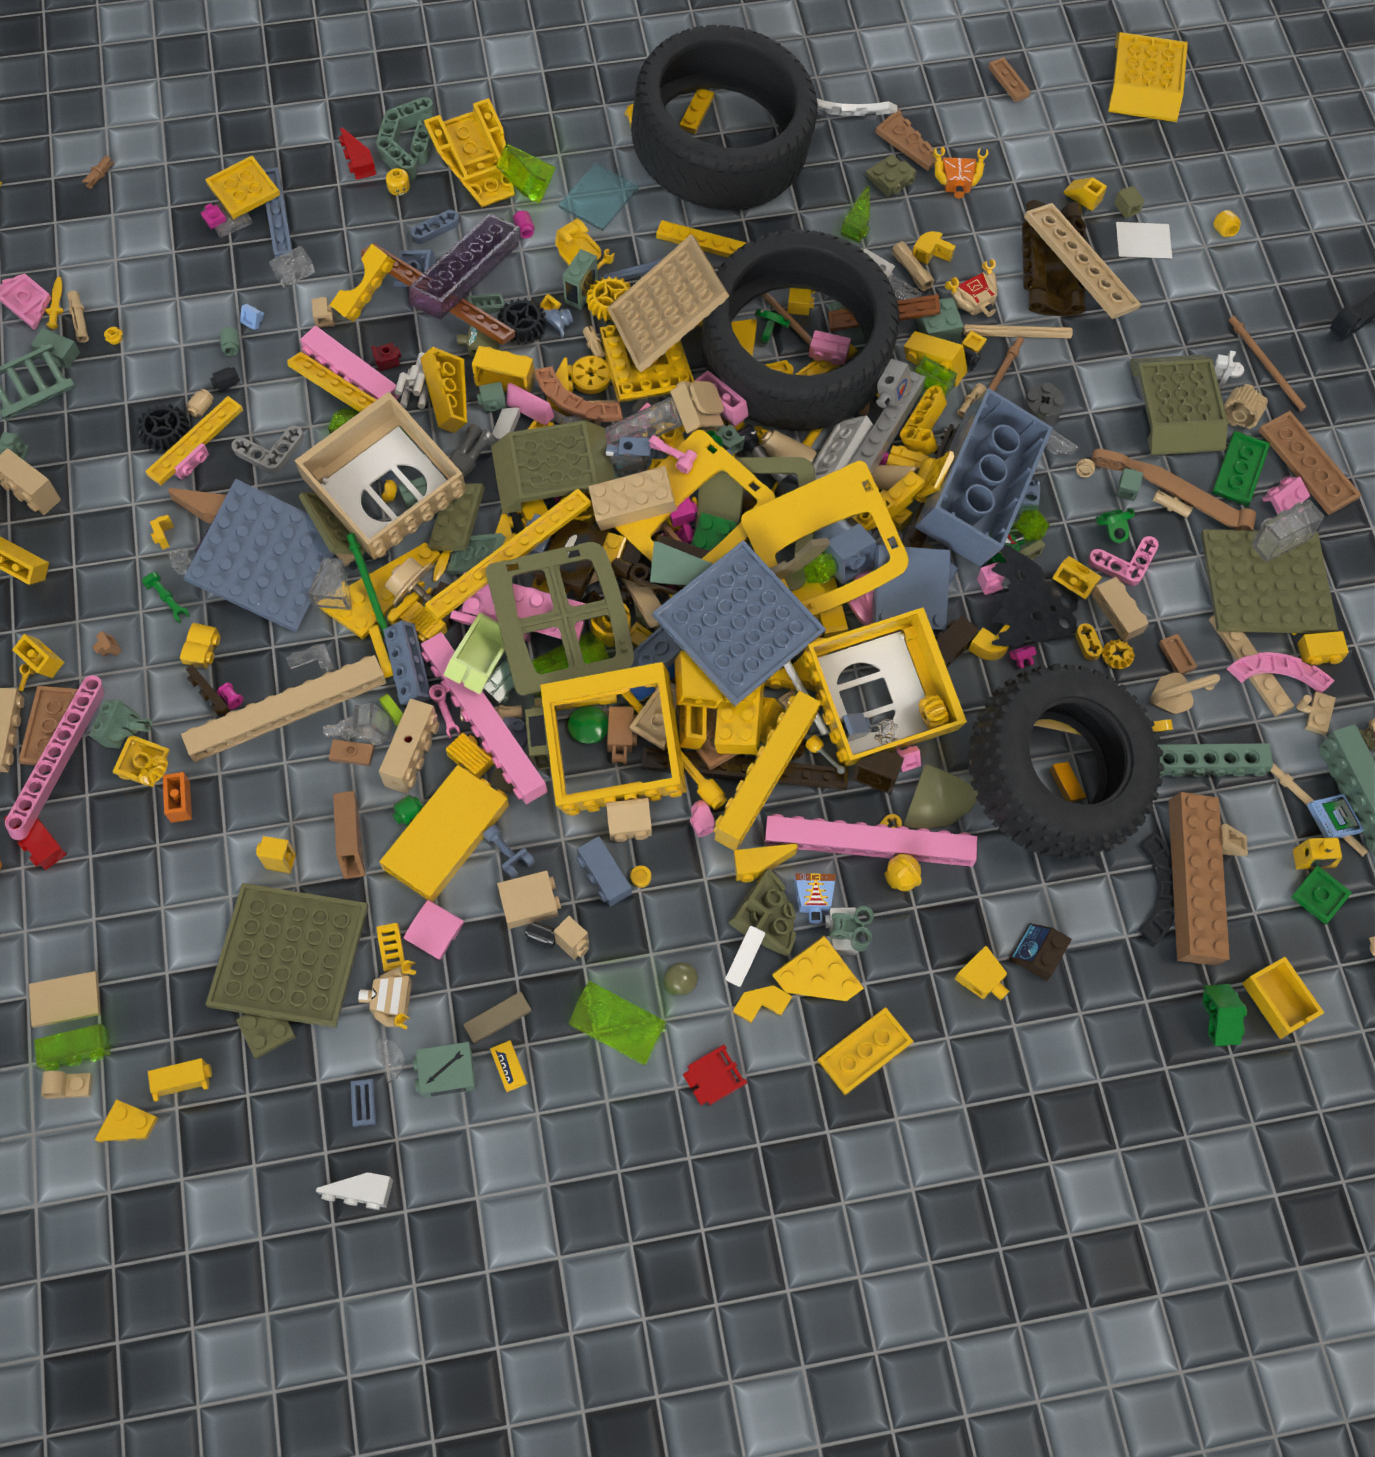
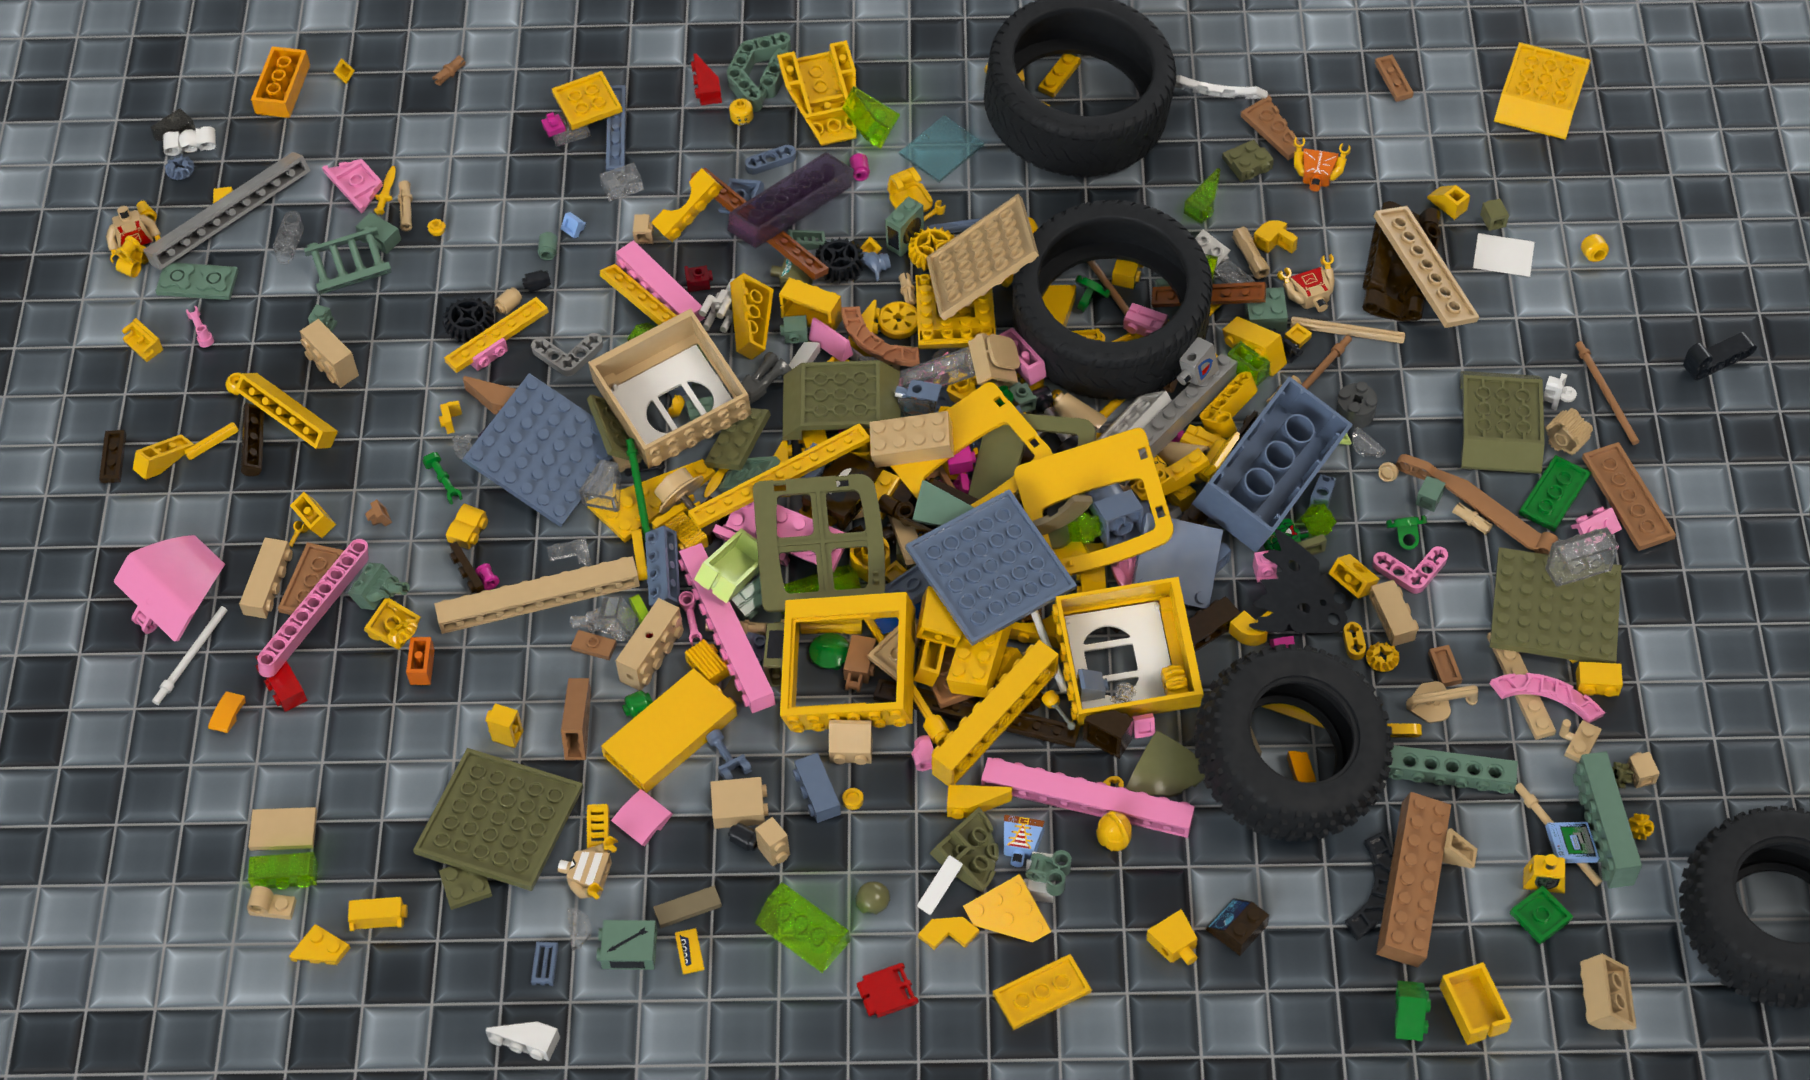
camera: 15 degrees right, 10 degrees down
bright pink brick [648,435,697,474] -> none
yellow plate [656,220,746,258] -> none
green plate [691,512,739,551] -> none

